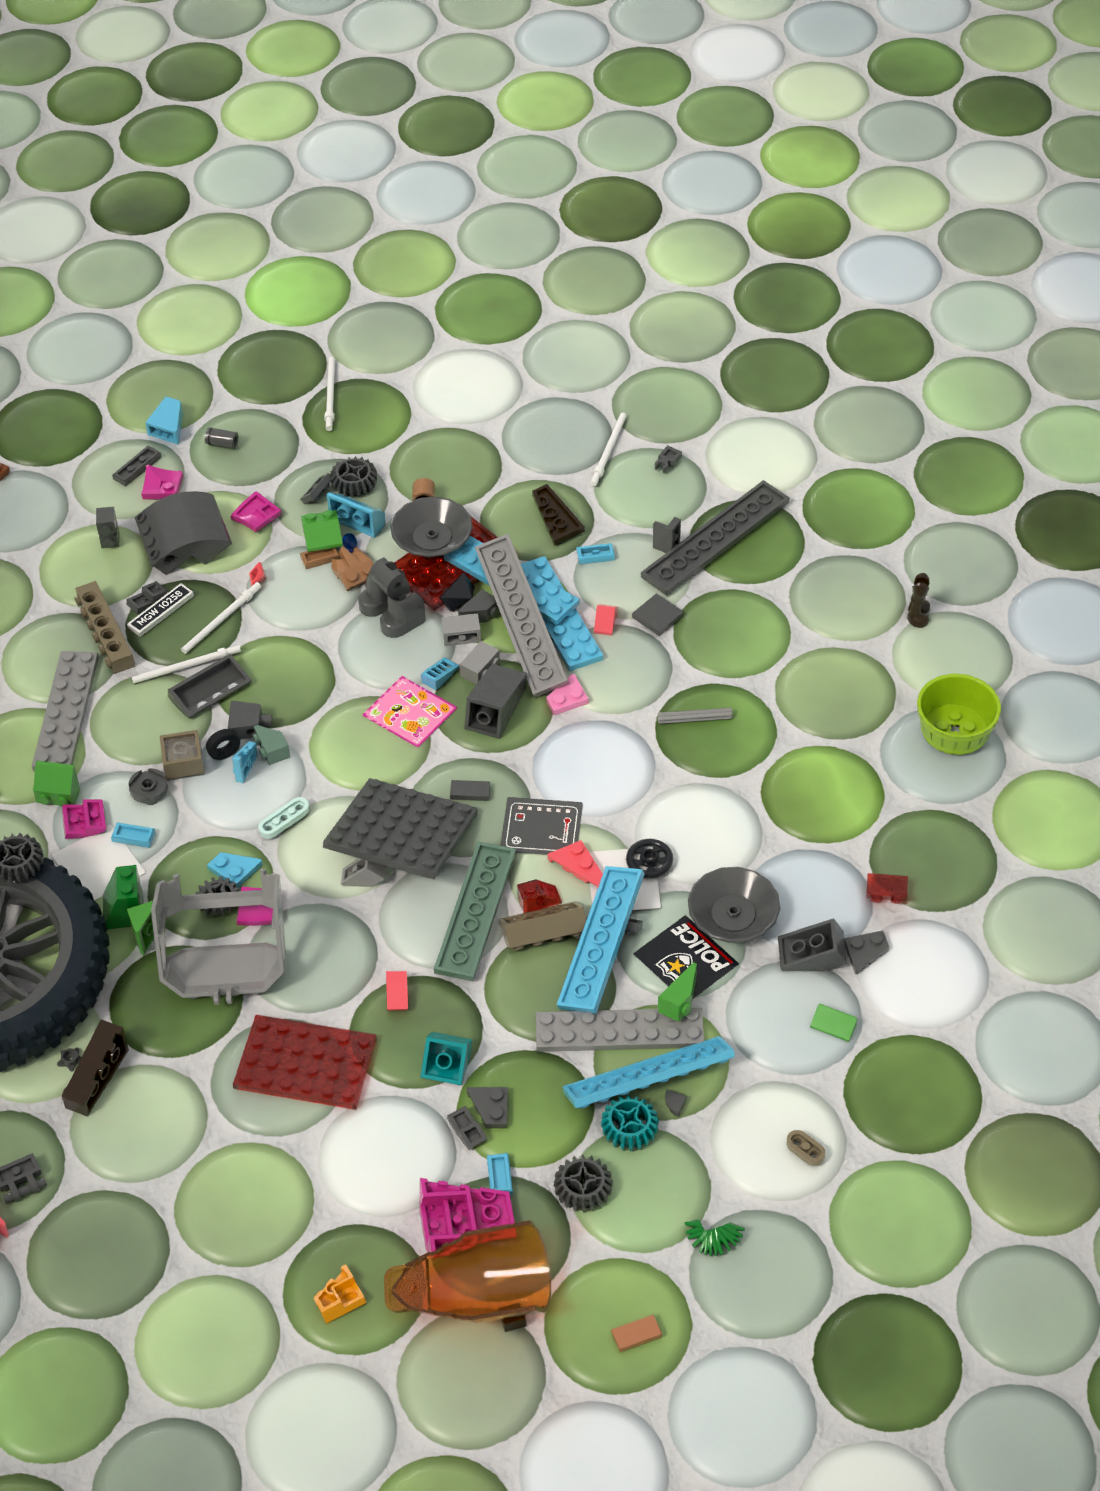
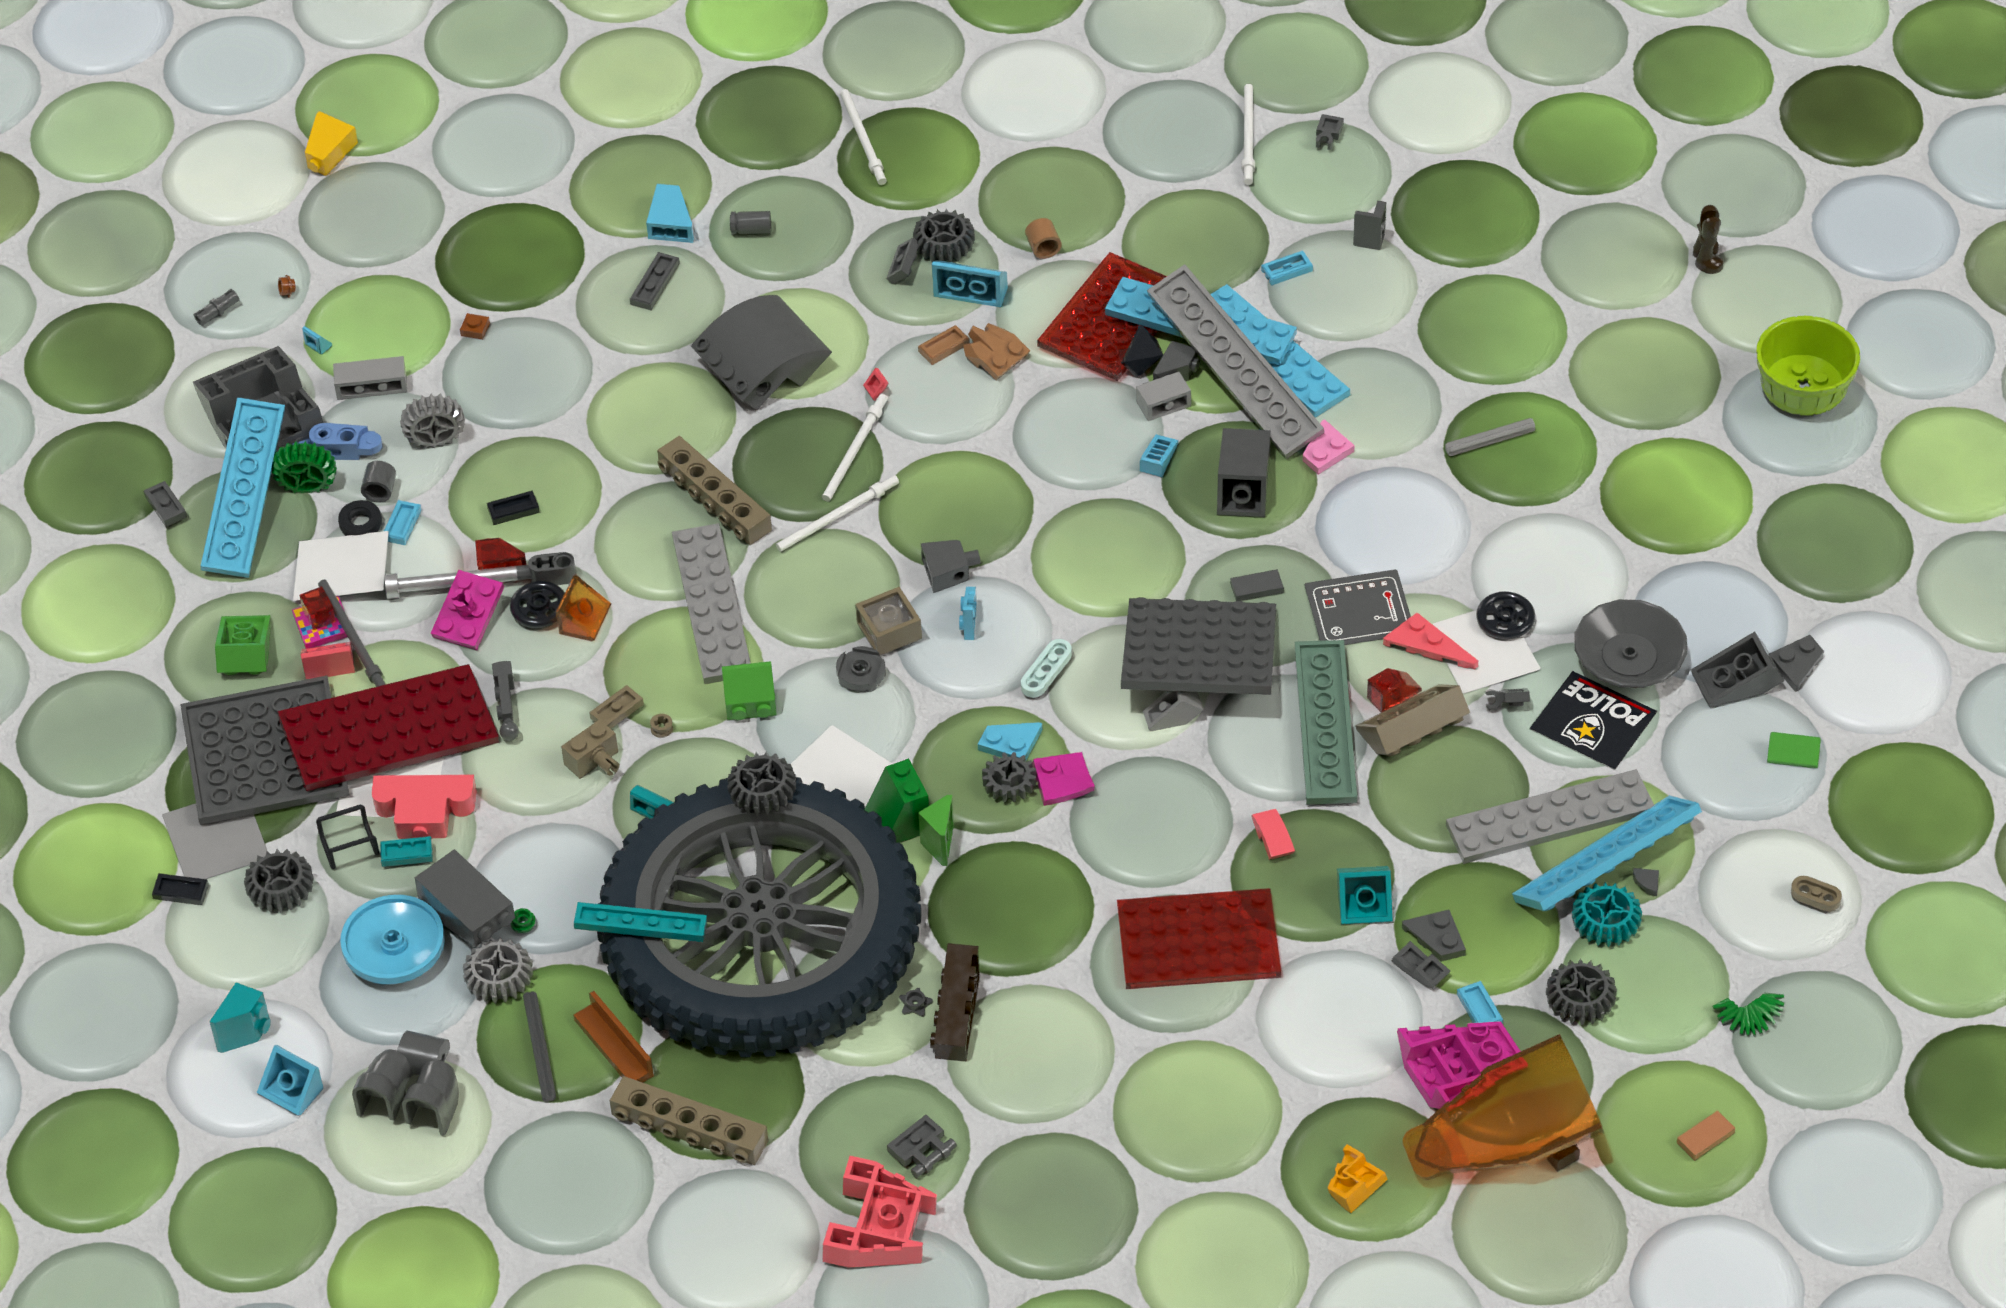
camera: 15 degrees left, 0 degrees up
dark pink slope [62,799,106,839] -> none
dark grey piece [96,507,119,548] -> none
medium azure tile [111,822,155,848] -> none
dark grey slope [126,581,167,614] -> none
tile [127,583,194,637] -> none
dark pink plate [141,465,184,499] -> none
light grey windscreen [151,868,286,1005] -> none
dark grey slope [168,654,252,719] -> none
black tyre [206,729,240,760] -> none
dark pink plate [231,491,281,533] -> none
sand green slope [252,725,290,765] -> none
bright green slope [301,510,343,552] -> none
clear blue piece [342,533,357,553] -> none
dark grey piece [358,557,426,638] -> none
sticker [363,676,457,747] -> none
dark grey dish [390,497,473,557] -> none
light grey brick [459,641,501,685] -> none
dark brown wing [532,484,585,546] -> none
medium azure plate [557,866,645,1014] -> none
coral slope [594,604,618,636] -> none
dark grey tile [632,593,684,636] -> none
dark grey plate [641,480,790,596] -> none
bright green slope [658,962,697,1022] -> none
clear red bracket [866,873,908,904] -> none

